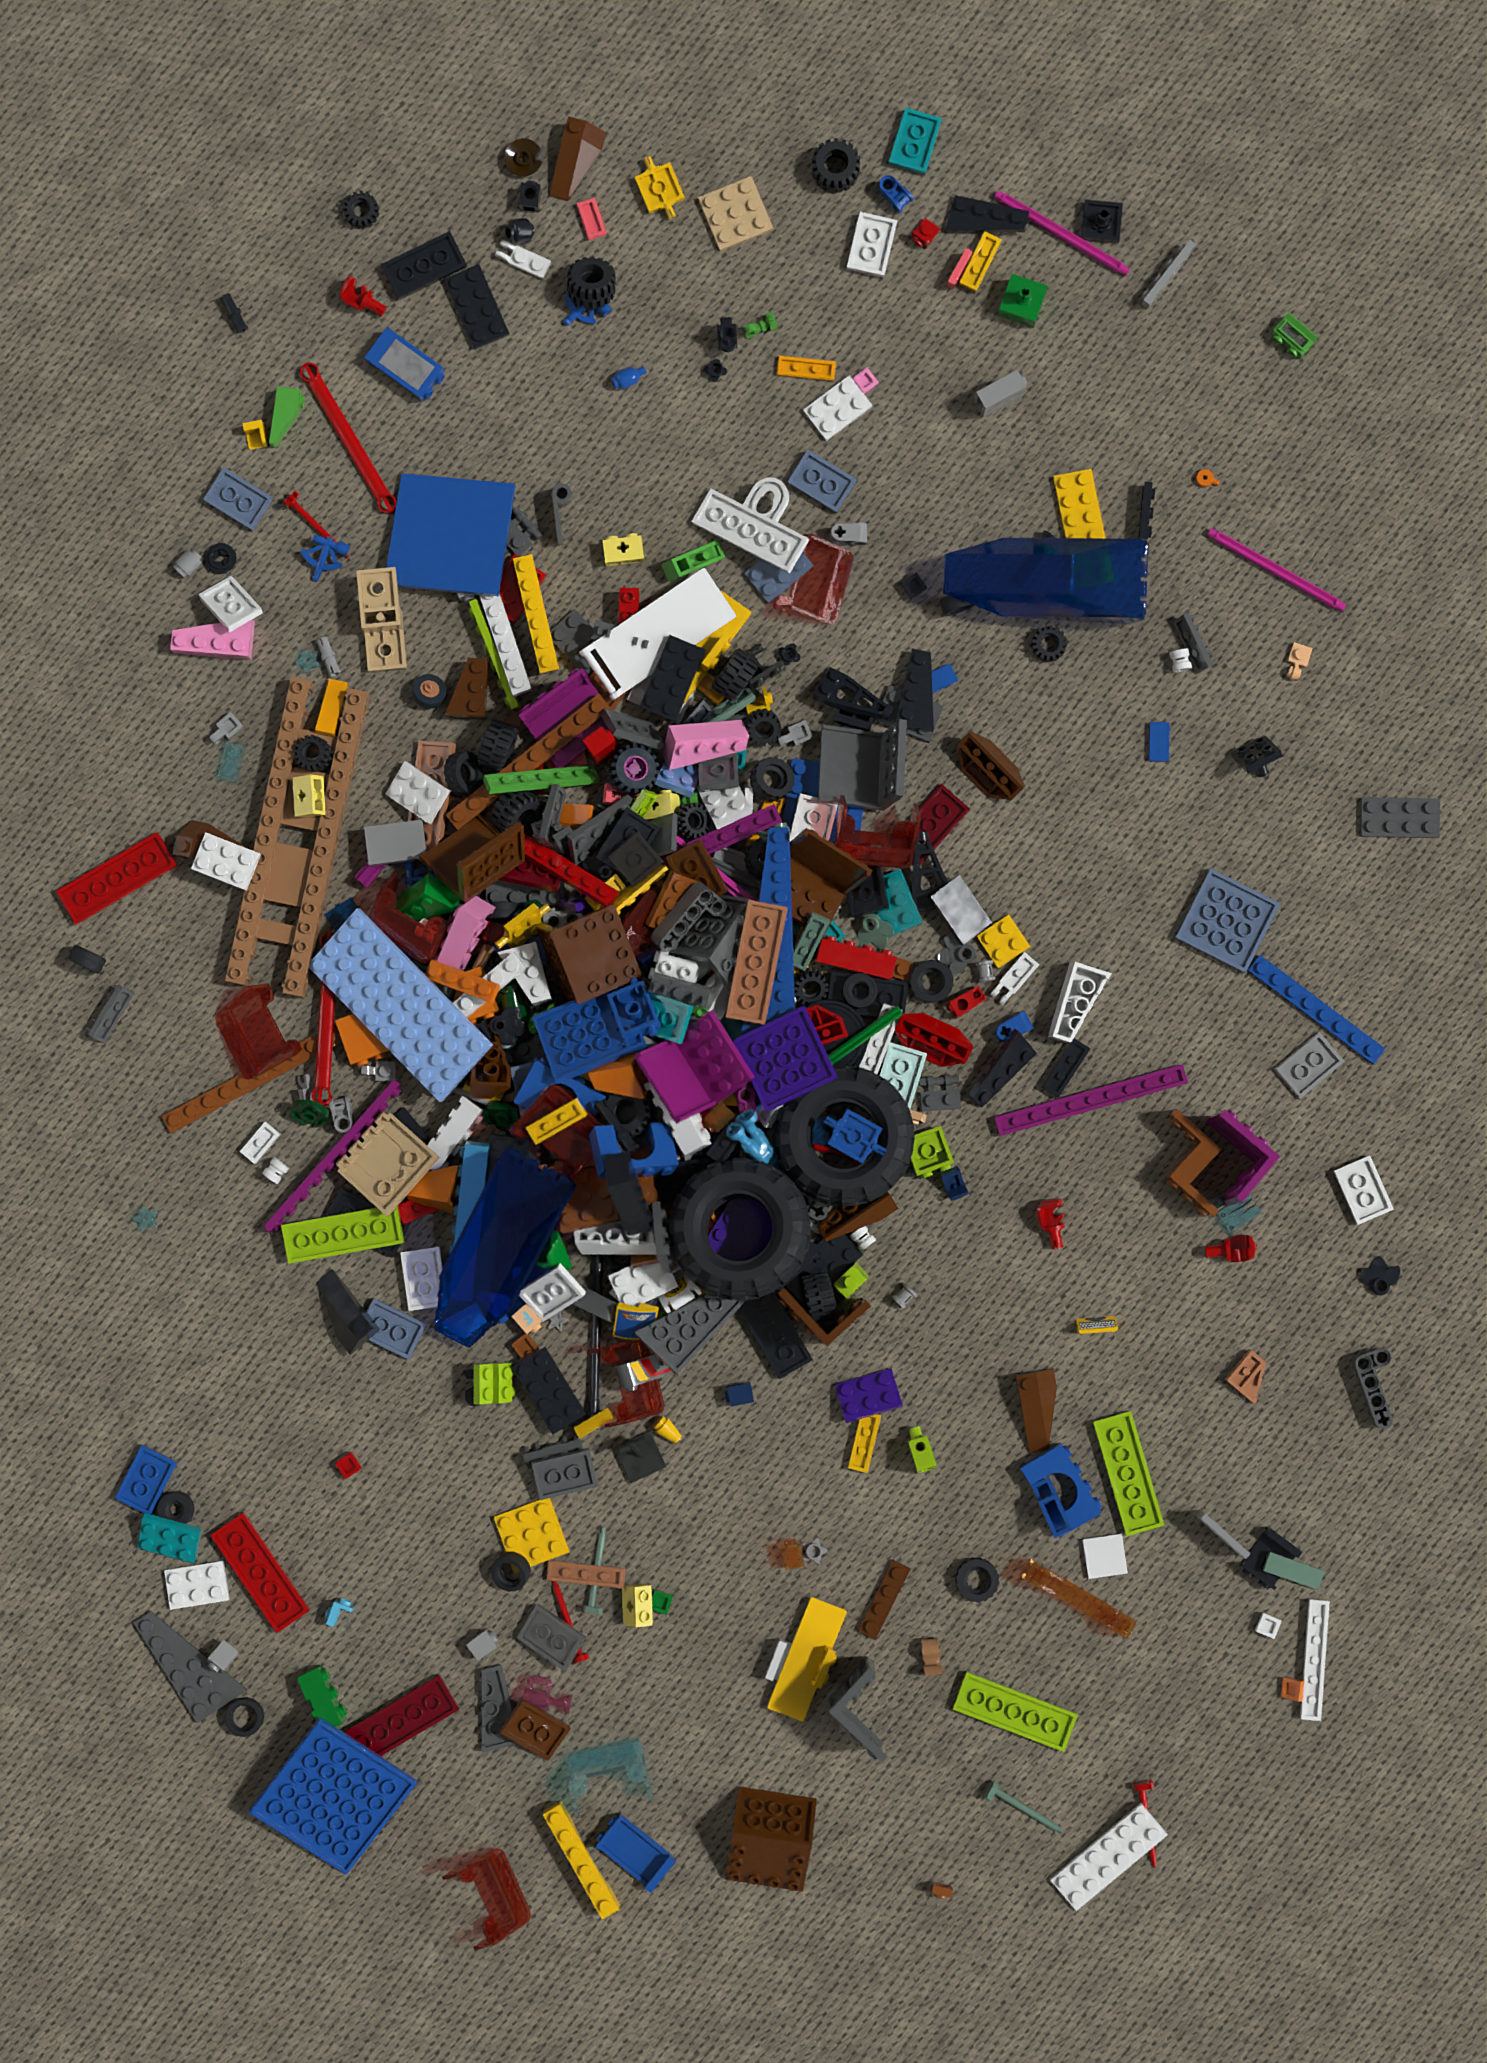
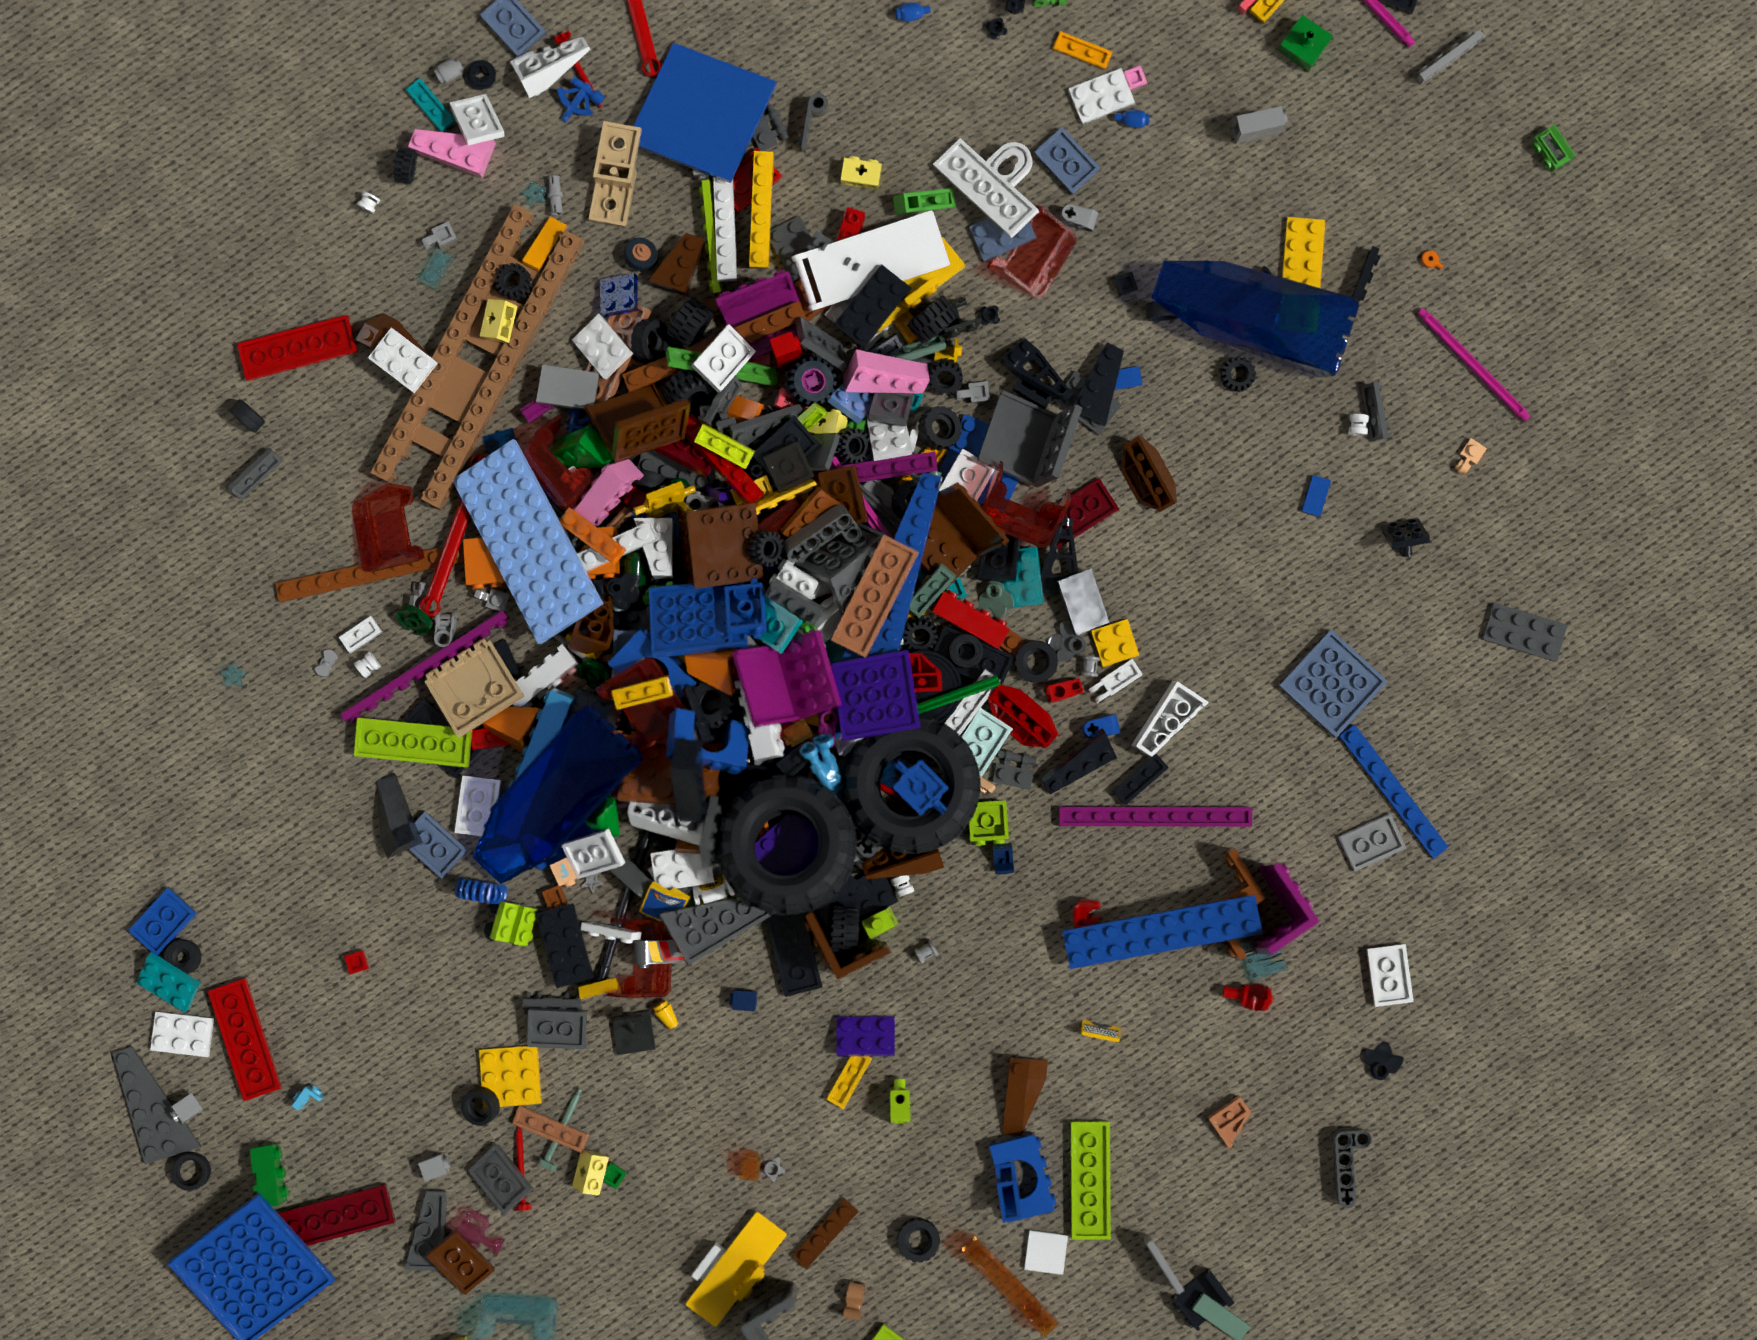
camera: 15 degrees right, 0 degrees up
none -> light grey piece [315,649,338,677]
none -> white wheel [356,191,380,214]
none -> black tyre [393,147,417,184]
none -> teal tile [405,78,456,132]
none -> blue gear [455,878,508,904]
none -> white wedge [510,37,590,98]
none -> white plate [581,922,641,943]
none -> clear blue plate [600,273,638,317]
none -> white plate [691,324,756,393]
none -> neon yellow plate [694,424,755,469]
none -> black tyre [748,530,784,566]
none -> blue plate [1062,894,1263,969]
none -> blue plant [1115,110,1150,128]

